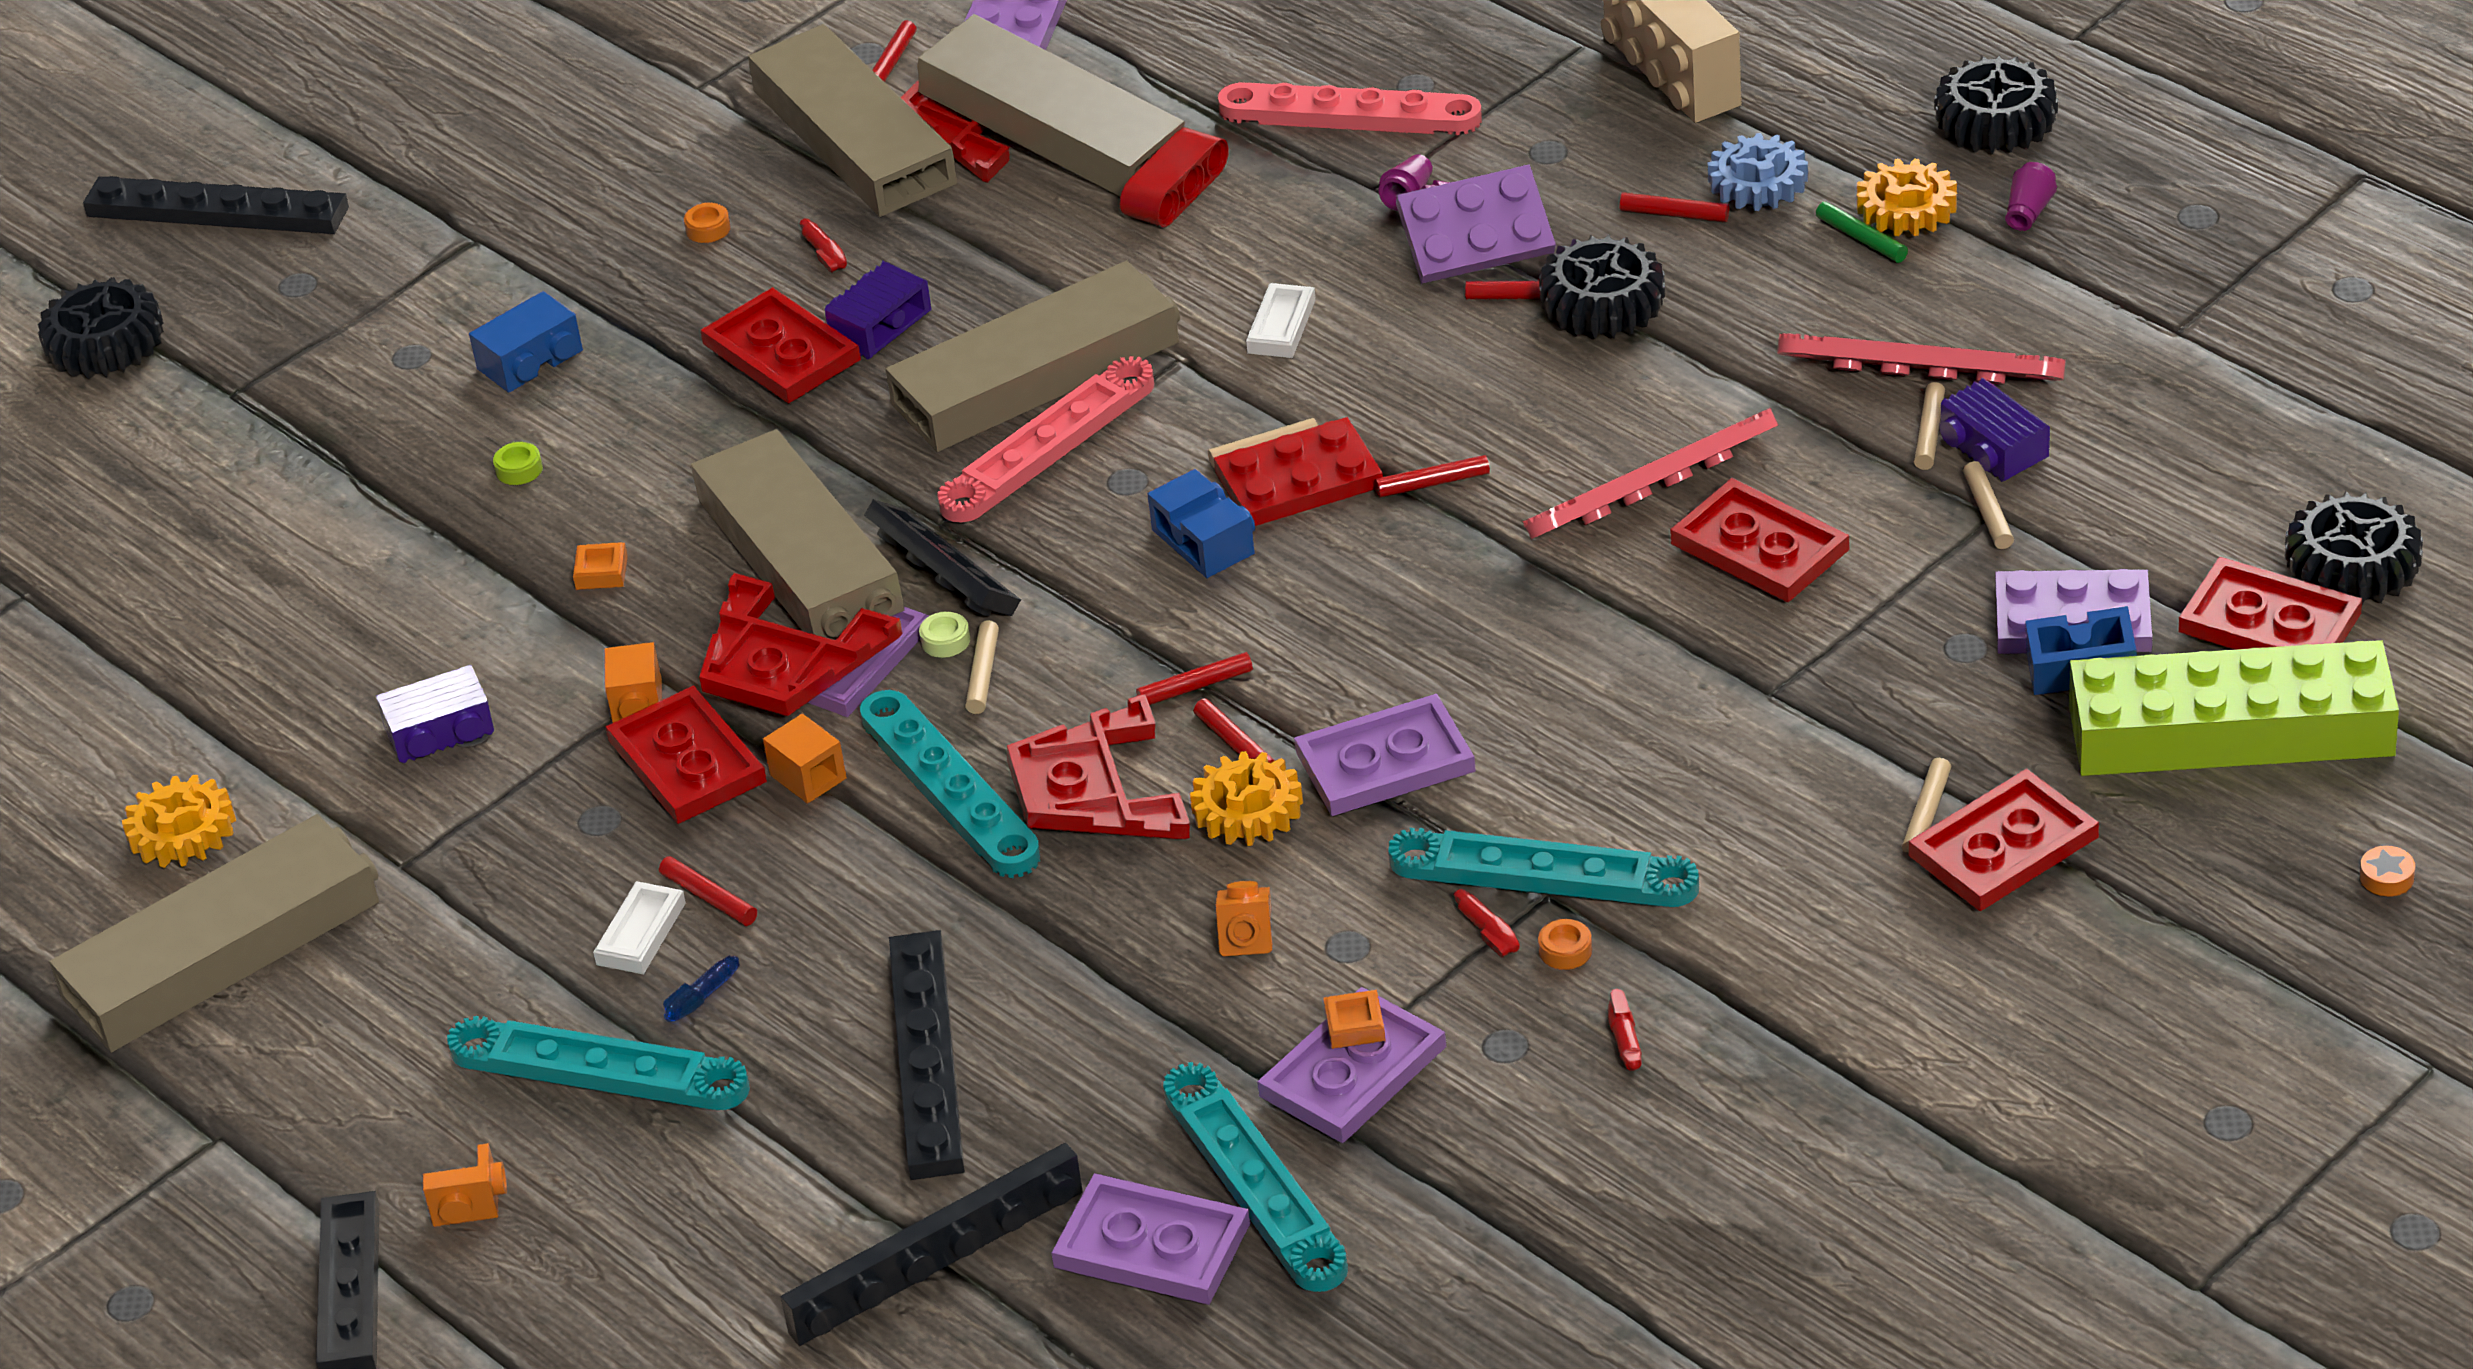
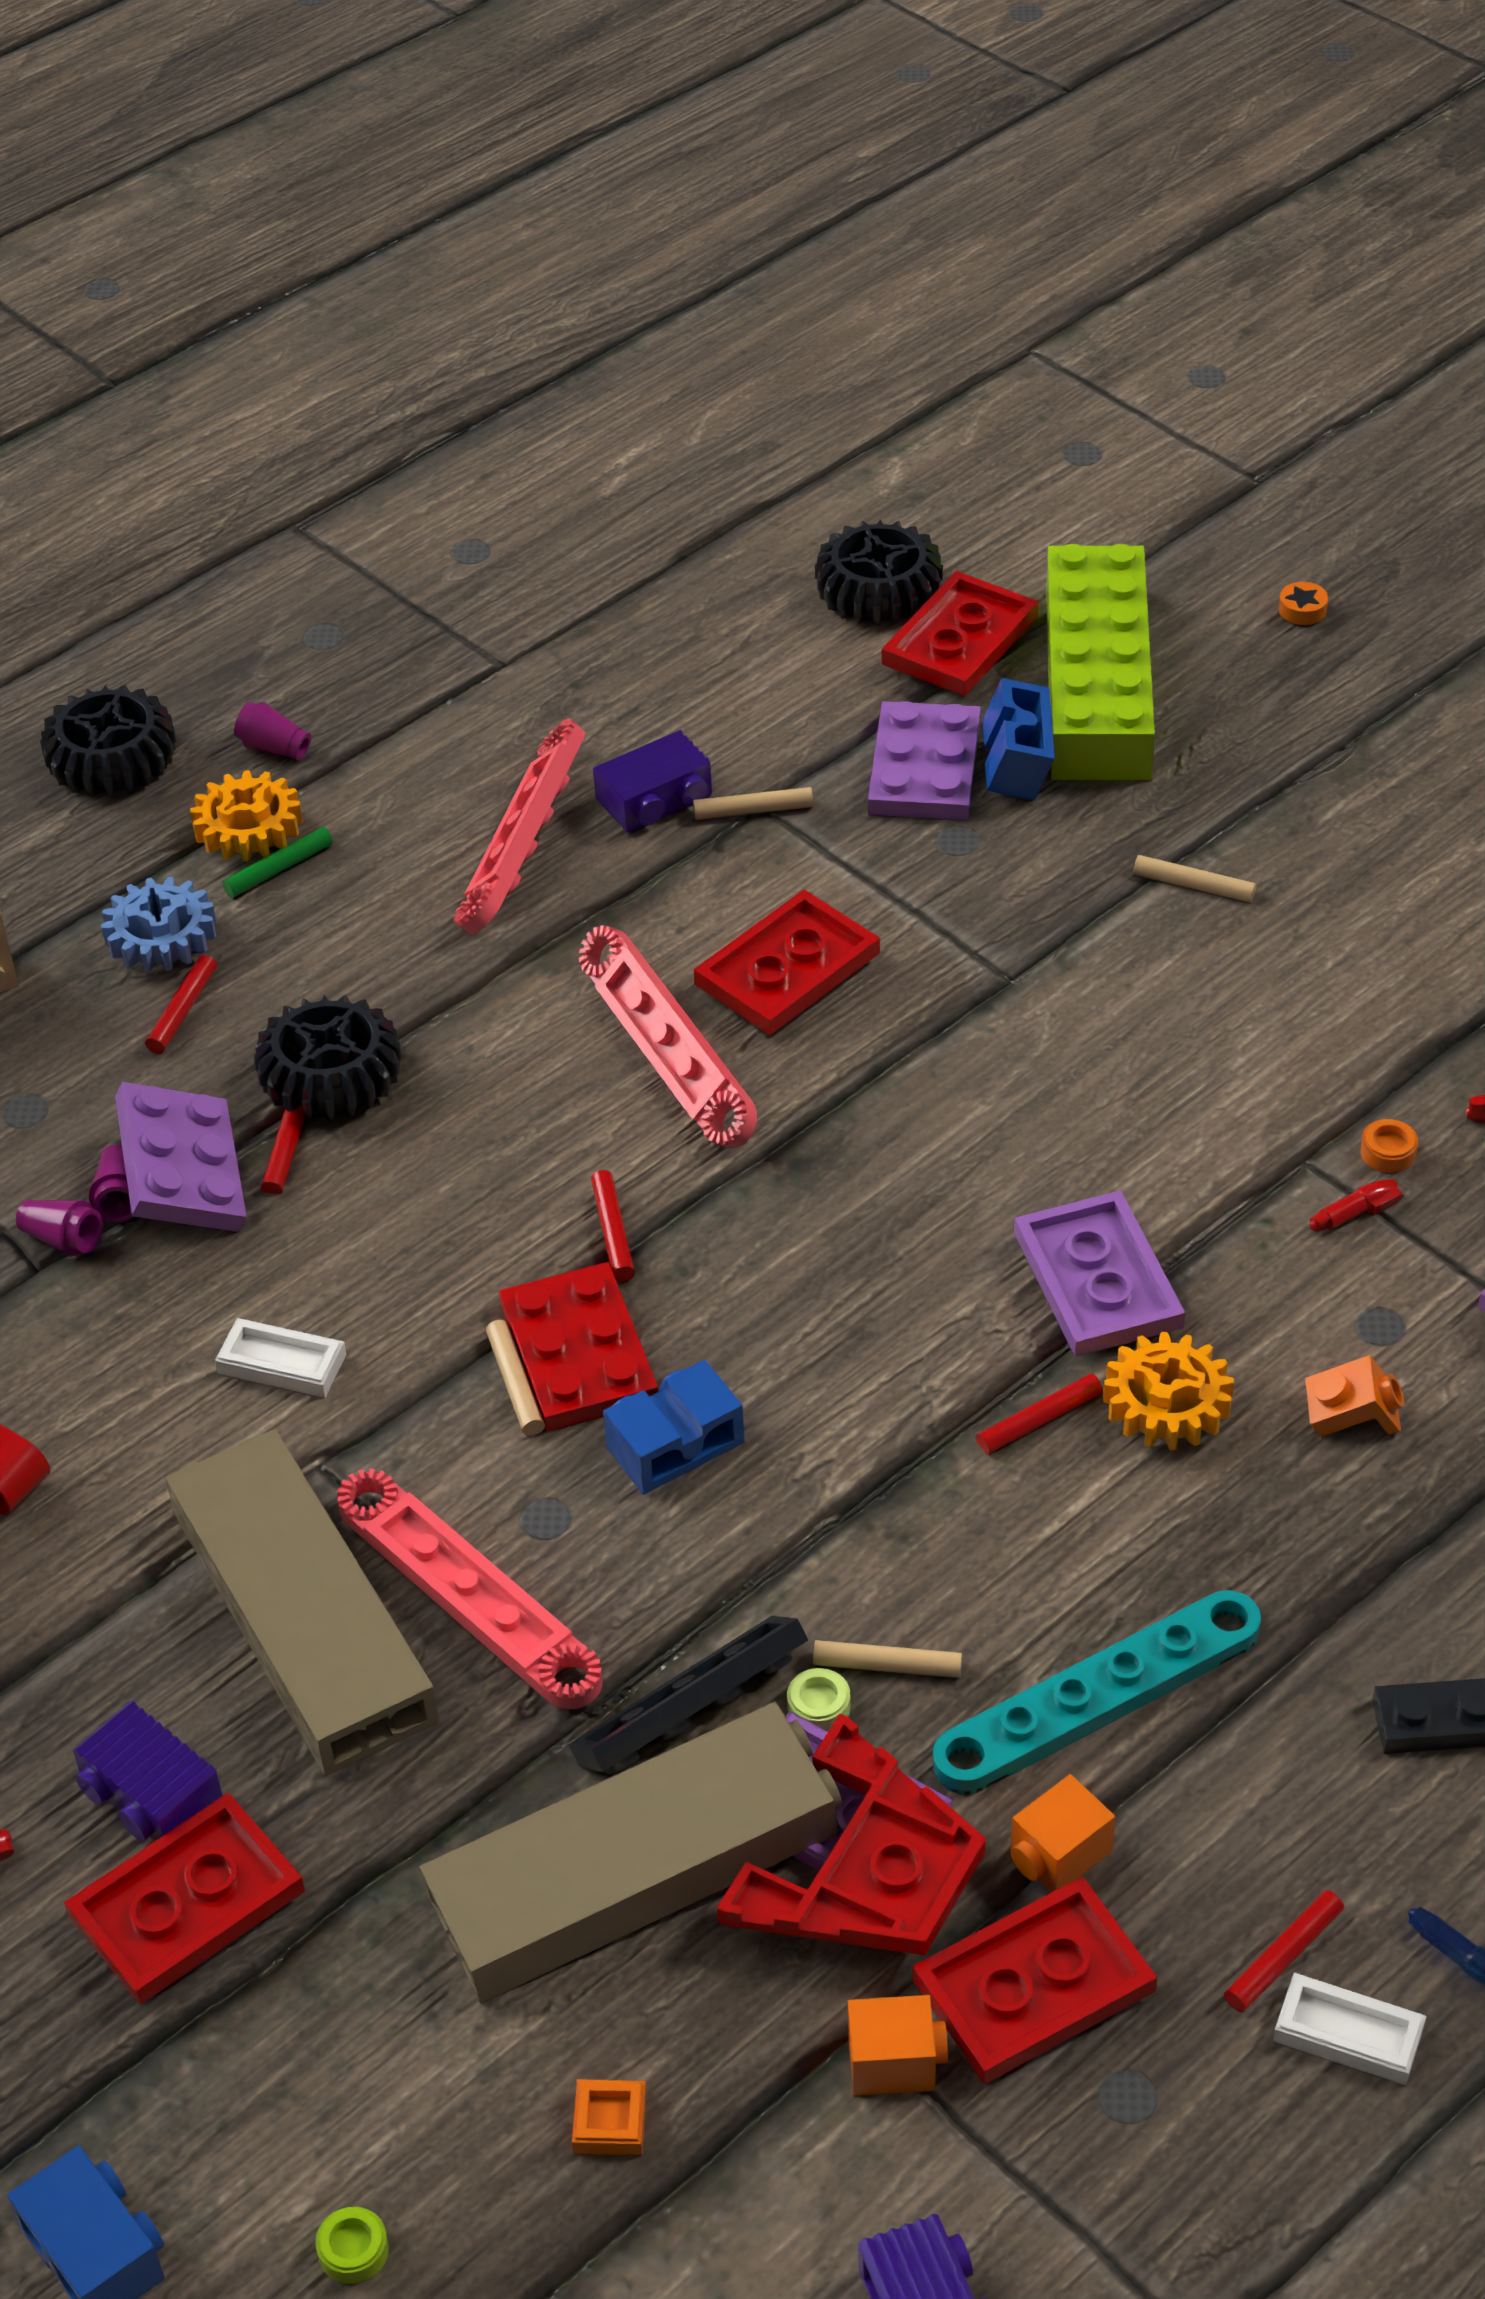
camera: 90 degrees left, 5 degrees up
red wing [1007,694,1190,839] -> none
red piece [1136,652,1253,705] -> none
teal plate [1388,828,1699,907] -> none
plate [1909,768,2099,912] -> none
tan piece [1914,382,1945,470] -> none

